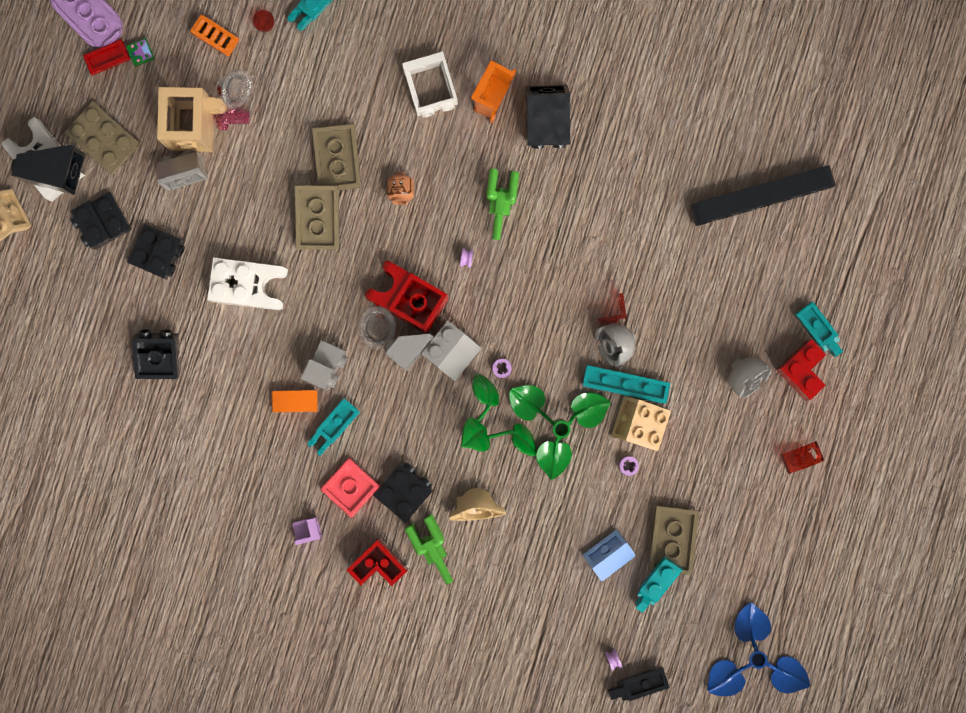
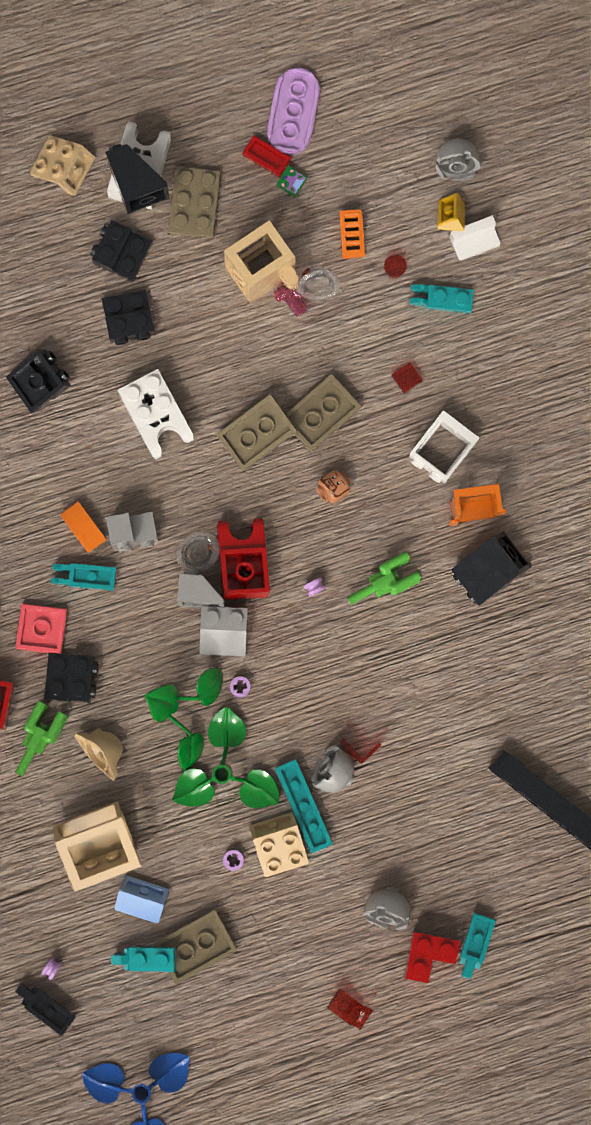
camera: 50 degrees right, 5 degrees down
light grey slope [156,150,208,191] -> none
none -> tan piece [53,801,141,891]
none -> clear red tile [391,362,423,394]

